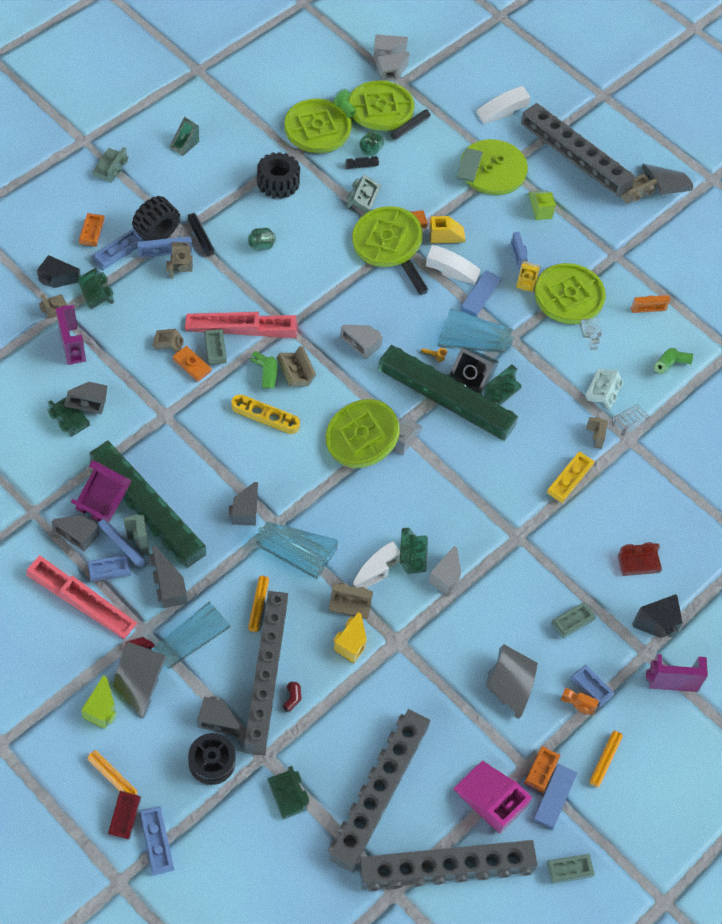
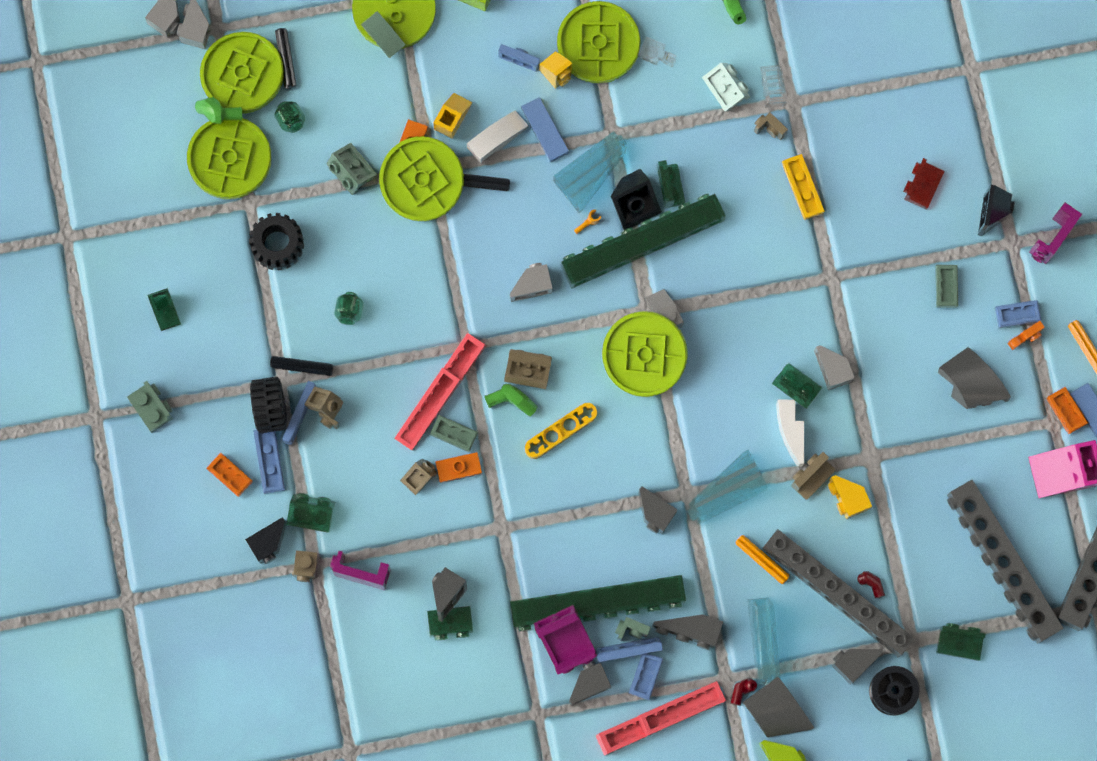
camera: 55 degrees left, 20 degrees up
black axle [345,156,379,169] -> none

